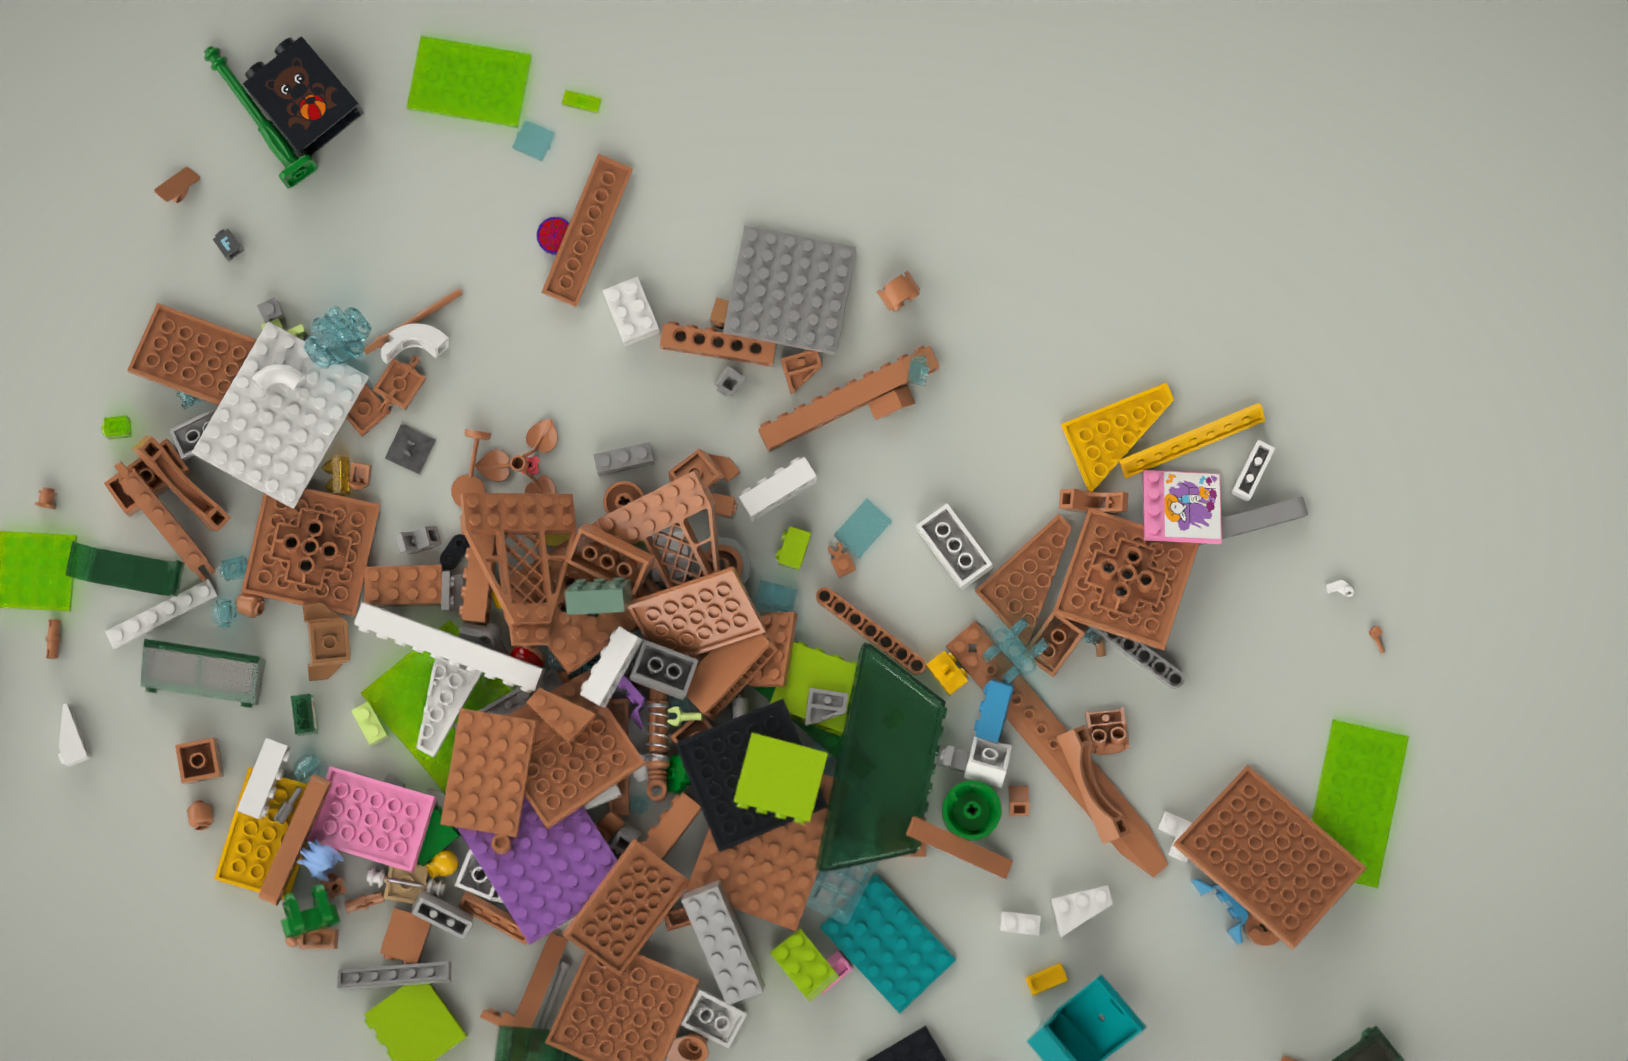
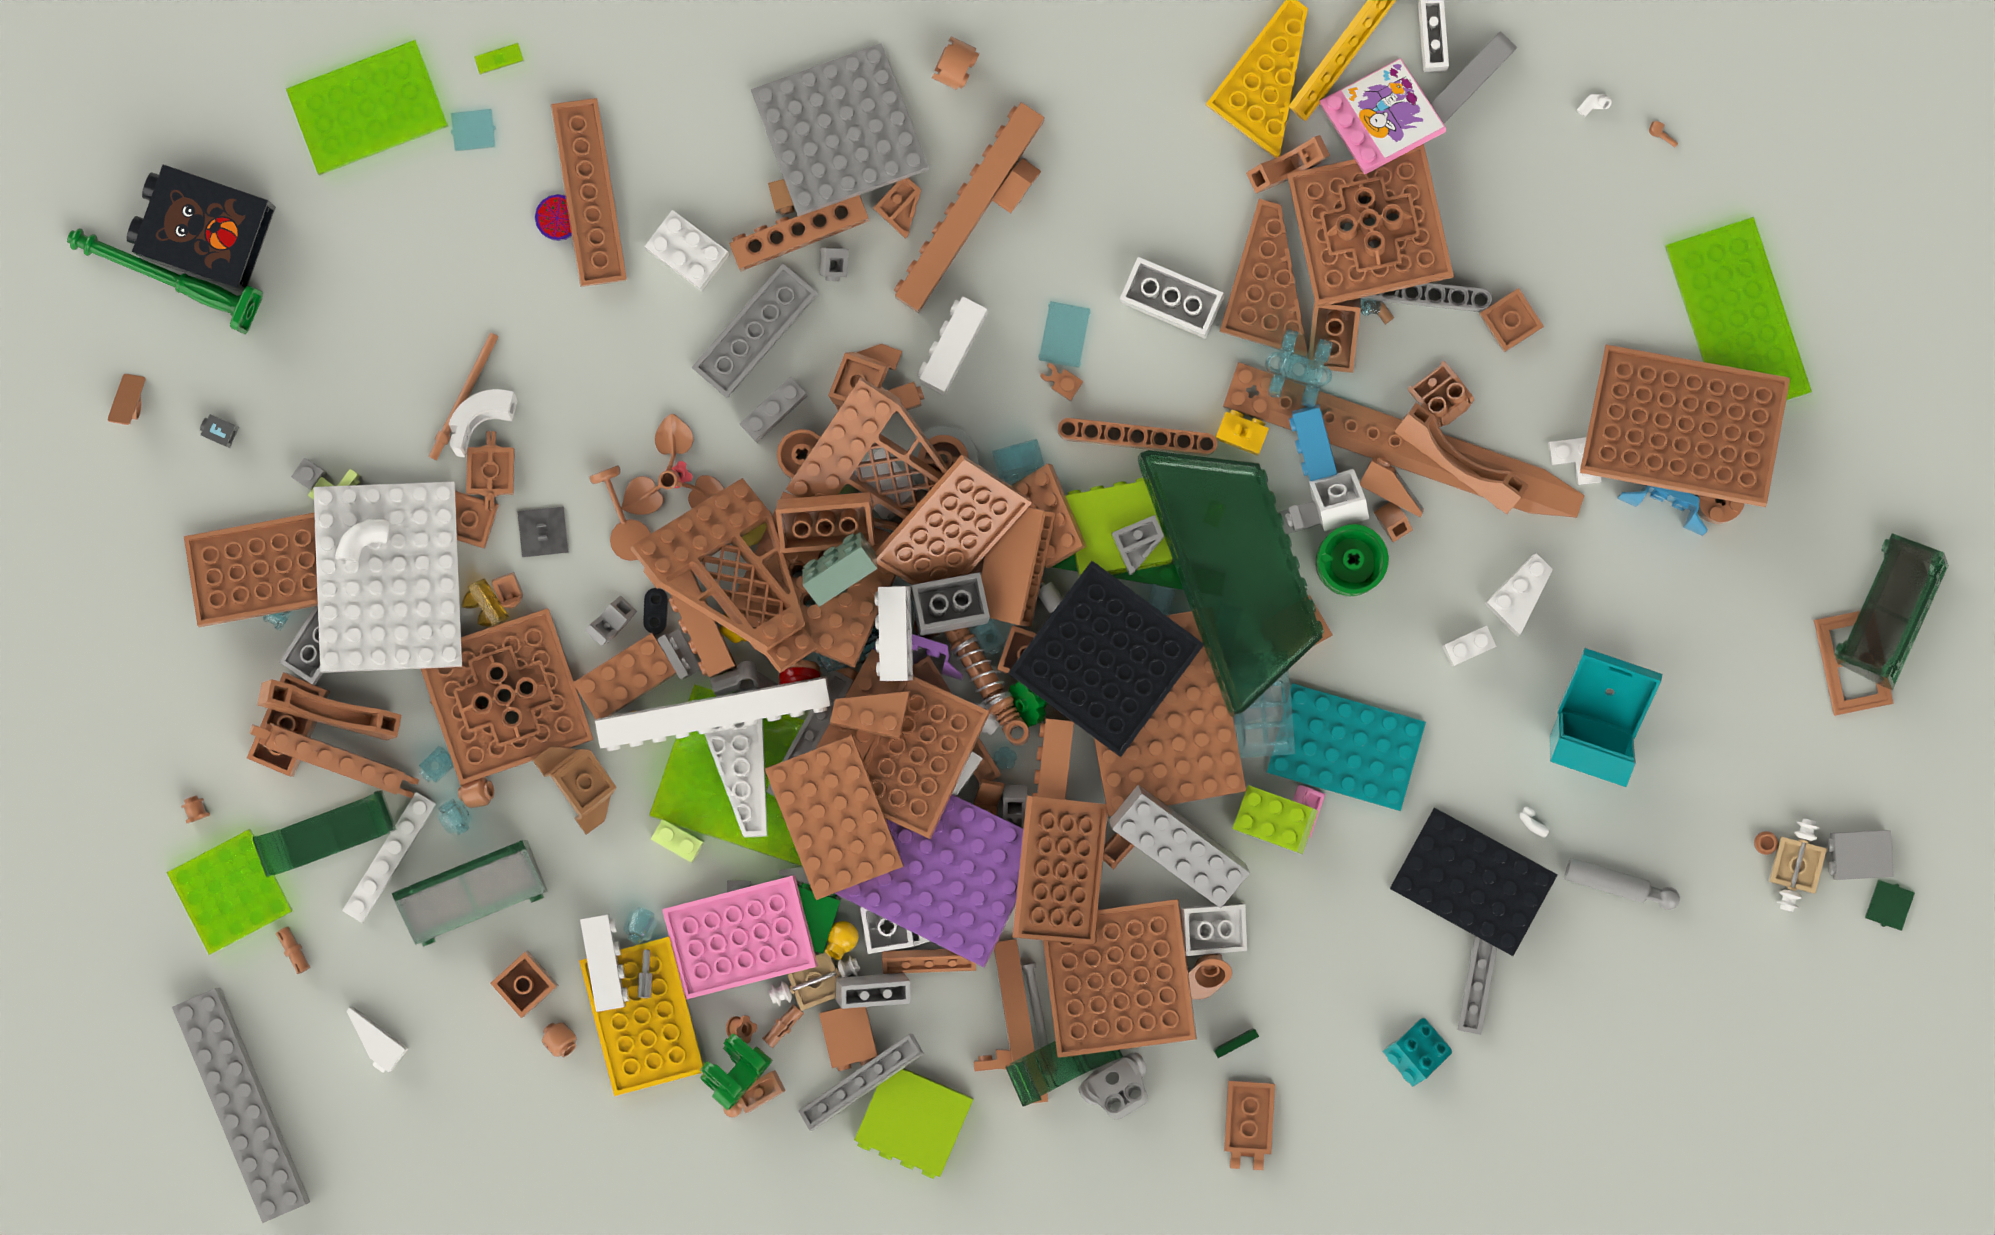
camera: 30 degrees left, 5 degrees up
clear neon green brick [101,415,132,440] -> none
nougat beam [258,774,332,906] -> none
clear green brick [291,693,318,736] -> none
light blue hair [297,839,344,882] -> none
clear light blue piece [304,306,372,369] -> none
nougat tile [491,834,512,854] -> none
yellowish green bar [667,706,704,726] -> none
lime brick [734,733,828,825] -> none
lime brick [775,526,811,572] -> none
nougat tile [906,817,1013,879] -> none
clear light blue brick [907,355,929,386] -> none
yellow tile [1025,962,1069,996] -> none
none -> light grey plate [692,263,818,398]
none -> nougat slope [1360,457,1424,518]
none -> nougat plate [1479,288,1544,352]

